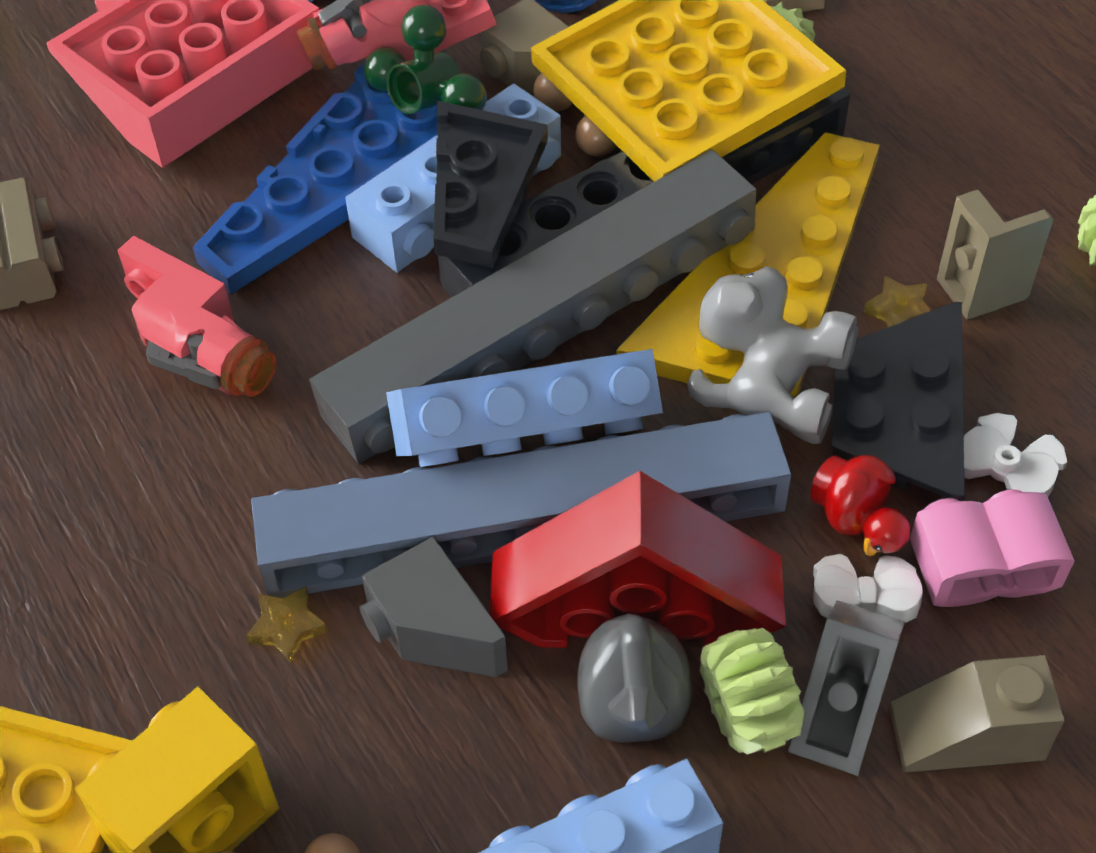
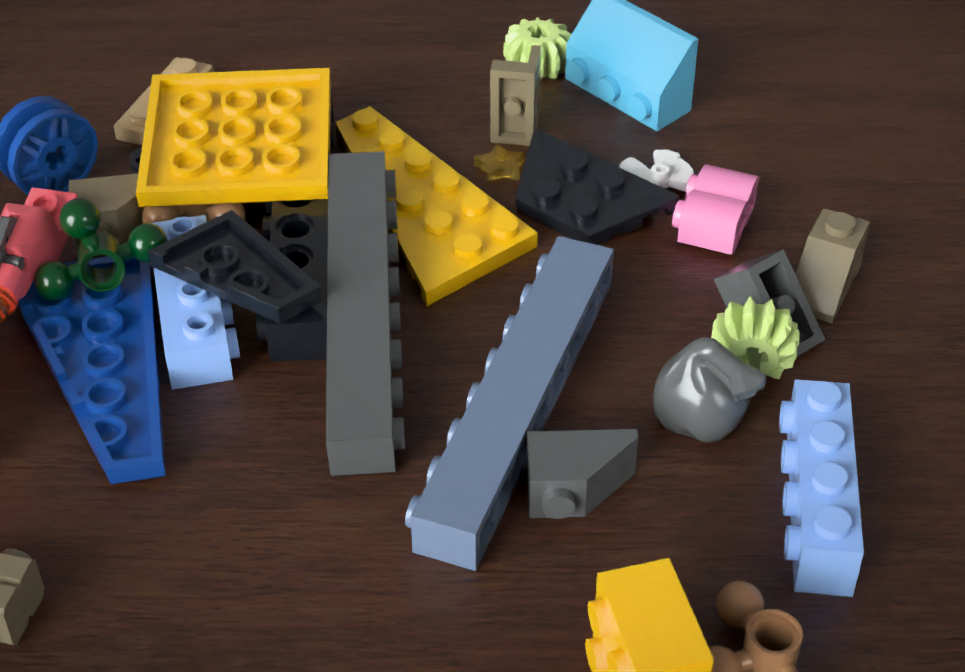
camera: 60 degrees left, 10 degrees down
coral plate [117,236,276,397] -> none
clear yellow piece [246,587,327,662] -> none
light blue brick [386,349,663,467] -> none
red brick [489,471,786,648] -> none
light grey animal [687,266,858,444] -> none
red animal [810,455,910,557] -> none
white piece [813,554,923,623] -> none

